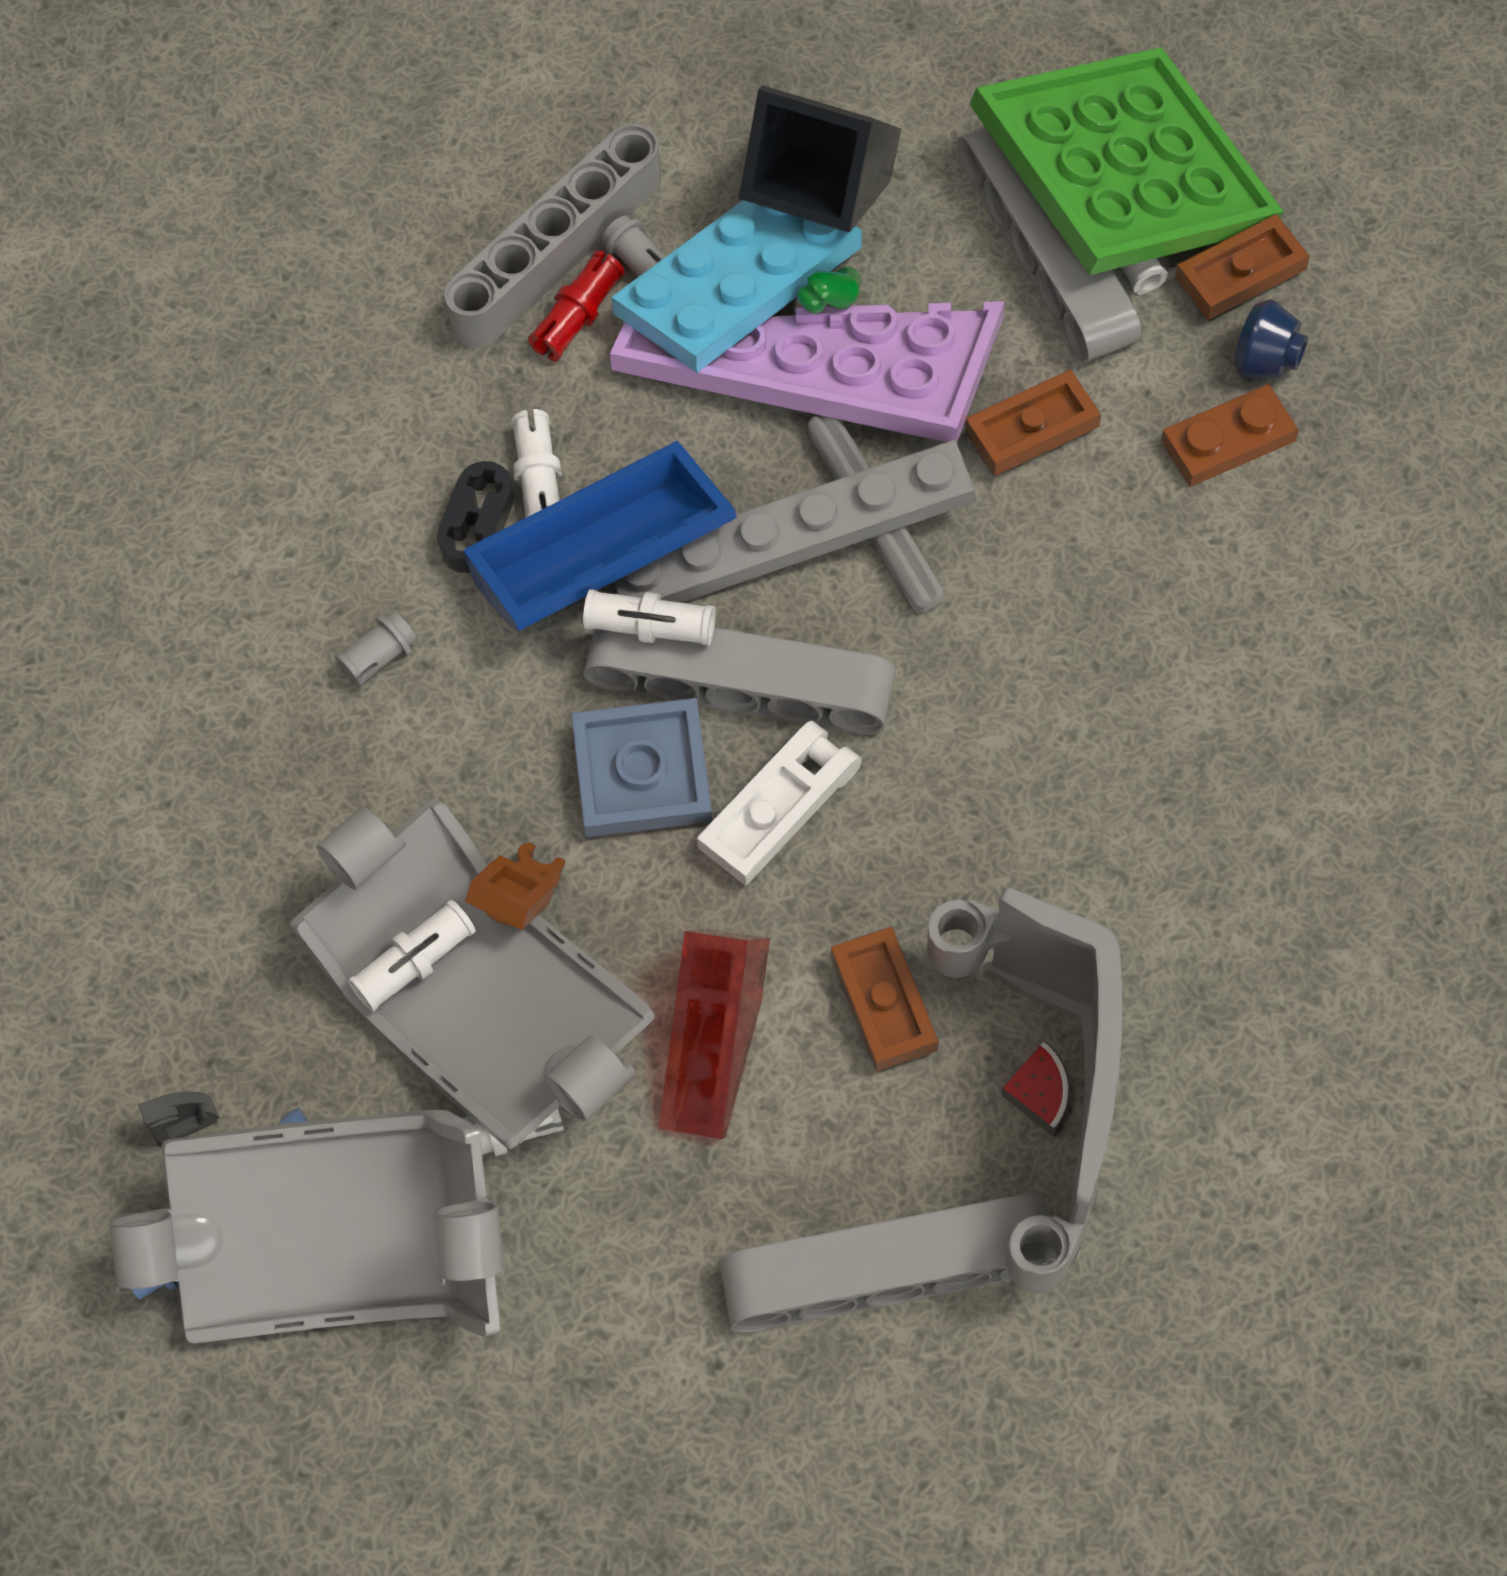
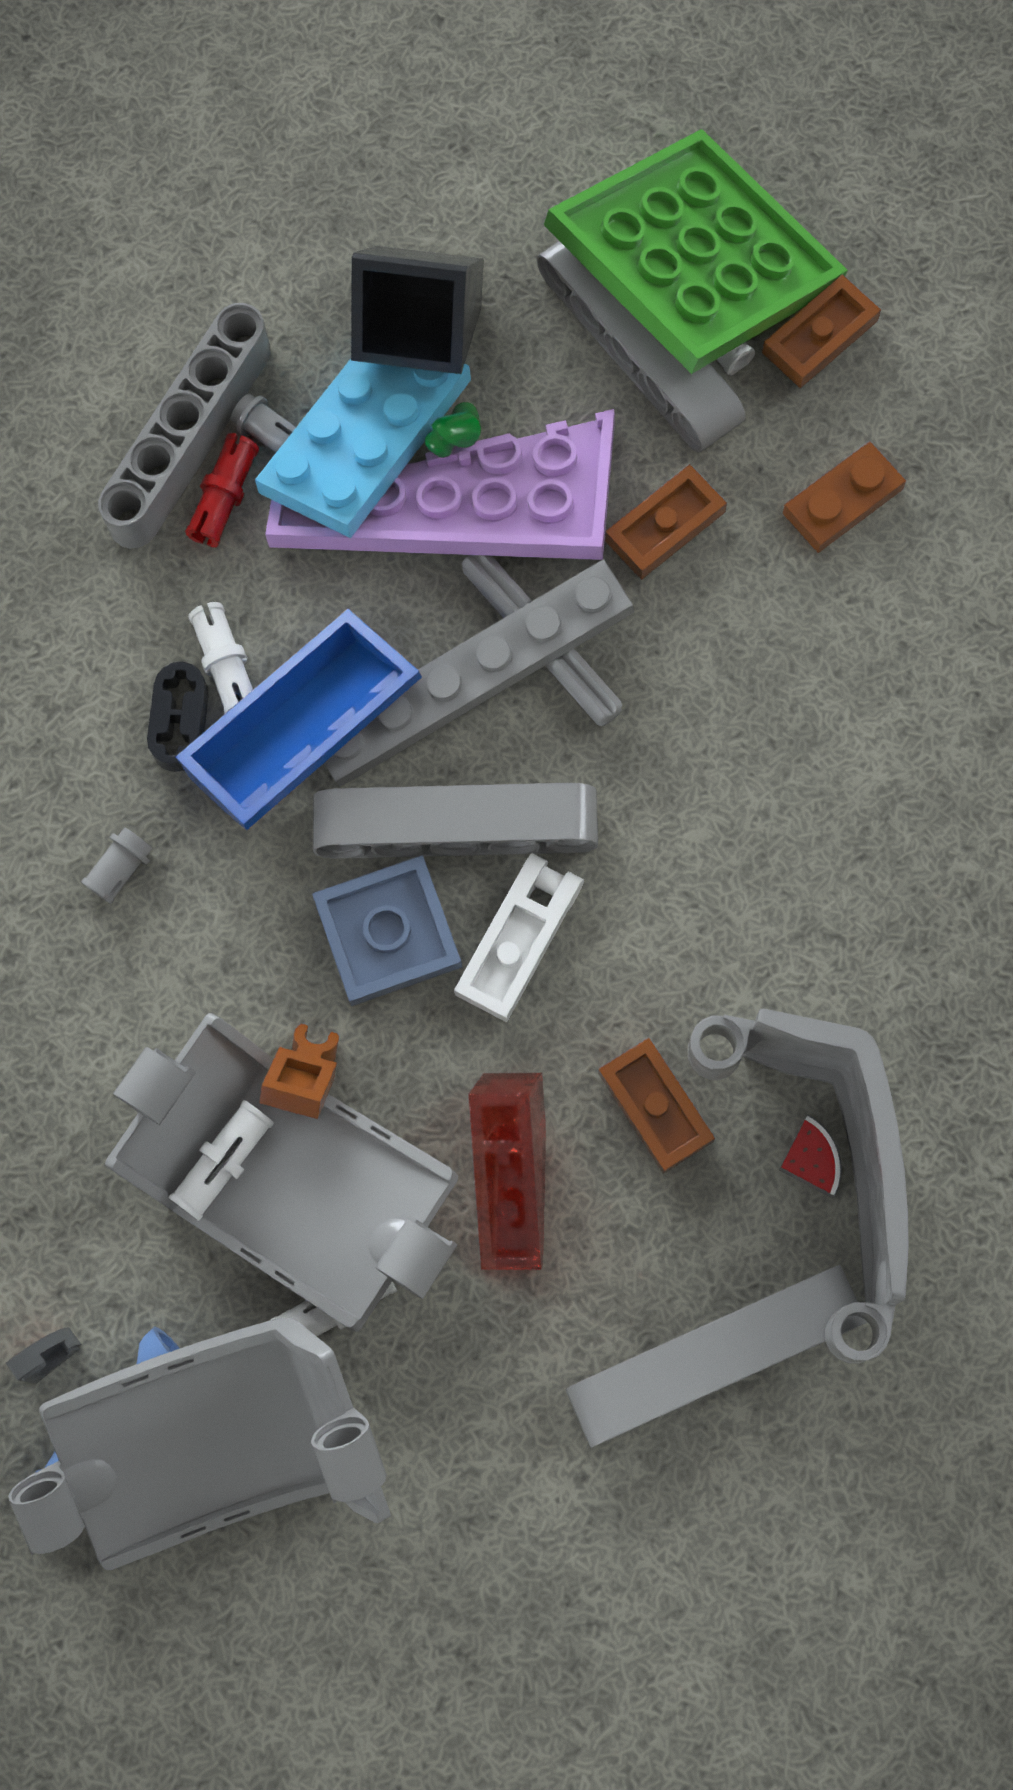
camera: 10 degrees left, 10 degrees up
white pin [583,589,716,646] -> none
dark blue cone [1234,299,1308,379] -> none

